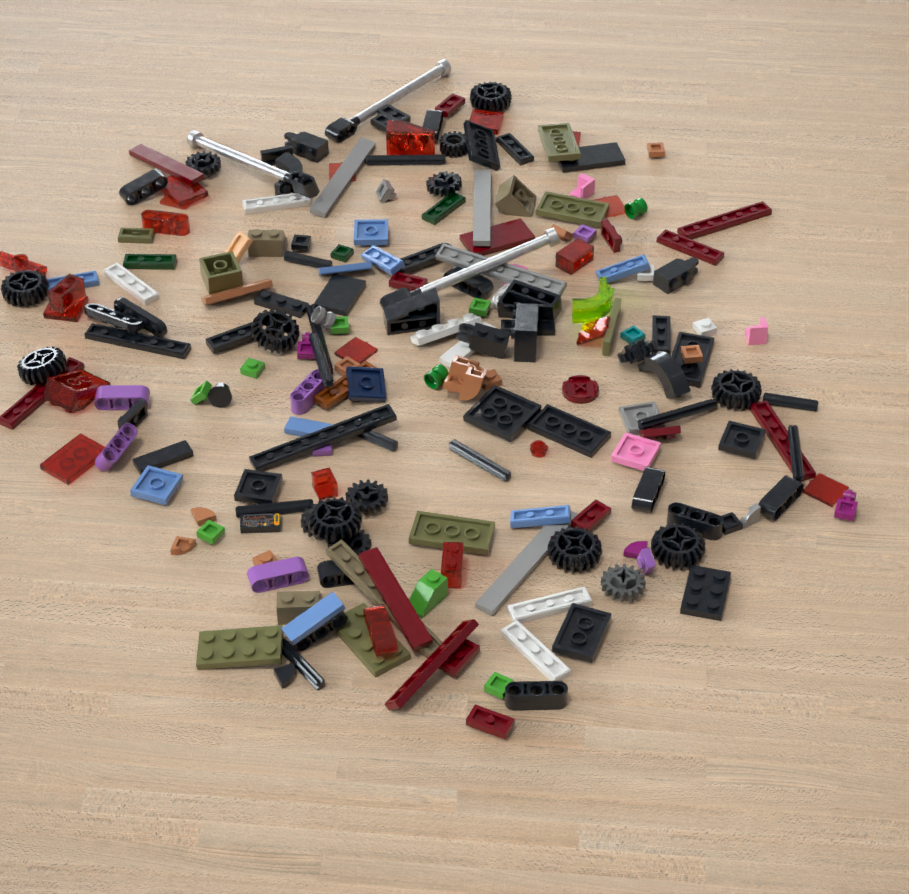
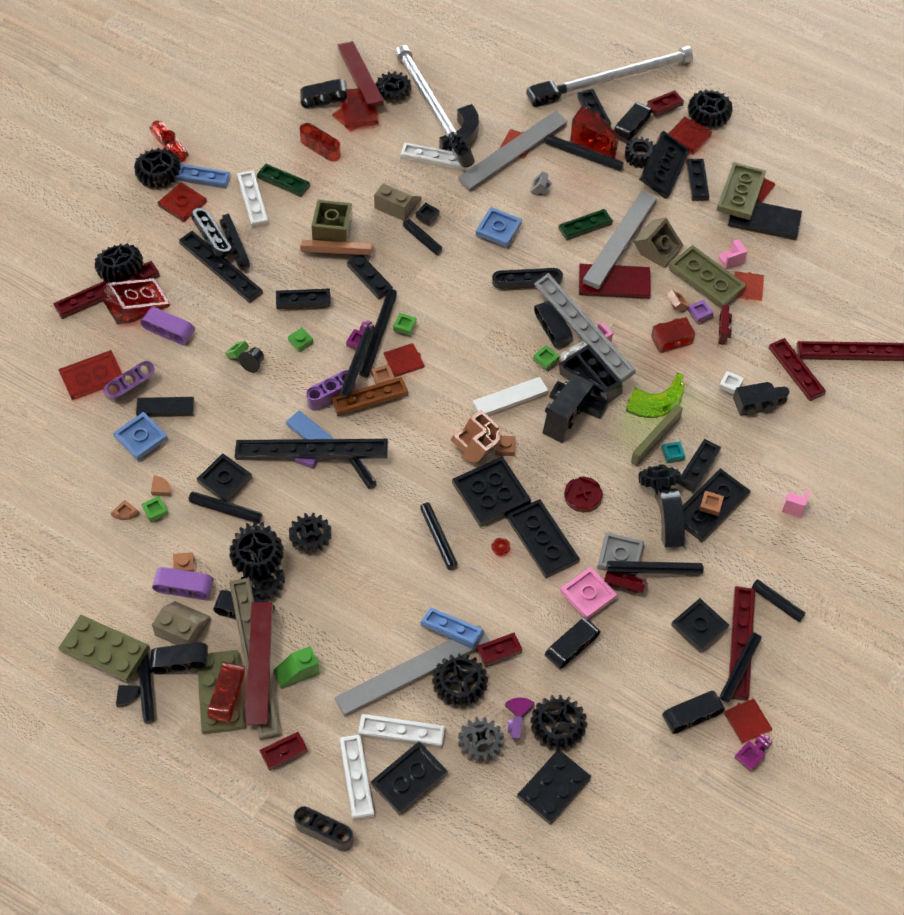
camera: 25 degrees right, 15 degrees up
clear red brick [47,273,86,315] -> none
black plate [117,399,148,429] -> none
olive tile [118,228,155,244] -> none
light nougat tile [226,231,253,263] -> none
black tile [240,513,281,533] -> none
black gear [251,308,300,354] -> none
black tile [260,145,294,166] -> none
medium blue tile [281,592,346,645] -> none
black hinge [284,132,329,163] -> none
light grey wheel [311,306,336,329] -> none
clear red panel [311,467,338,501] -> none
black tile [314,274,366,316] -> none
medium blue tile [318,262,372,275] -> none
dark green tile [330,244,354,263] -> none
dark blue tile [346,366,387,402] -> none
medium blue tile [361,245,405,276] -> none
black plate [377,104,411,125] -> none
flat silver piece [380,228,560,309] -> none
black wedge [383,287,440,335] -> none
dark red tile [384,619,479,710] -> none
dark red plate [389,272,428,291] -> none
olive plate [409,511,495,555] -> none
white plate [410,313,482,346] -> none
green wheel [424,364,449,389] -> none
black gear [426,171,462,197] -> none
clear red brick [441,542,464,589] -> none
black hinge [457,322,510,359] -> none
dark red plate [466,704,515,740] -> none
bright green plate [484,672,513,700] -> none
clear red piece [576,316,611,345] -> none
medium blue tile [596,254,650,285] -> none
green wheel [624,198,648,219] -> none
nougat plate [647,142,665,158] -> none
black beam [667,502,724,541] -> none
white plate [692,318,717,336] -> none
black gear [711,369,762,411] -> none
black tile [722,512,743,535] -> none
light grey tile [740,503,761,529] -> none

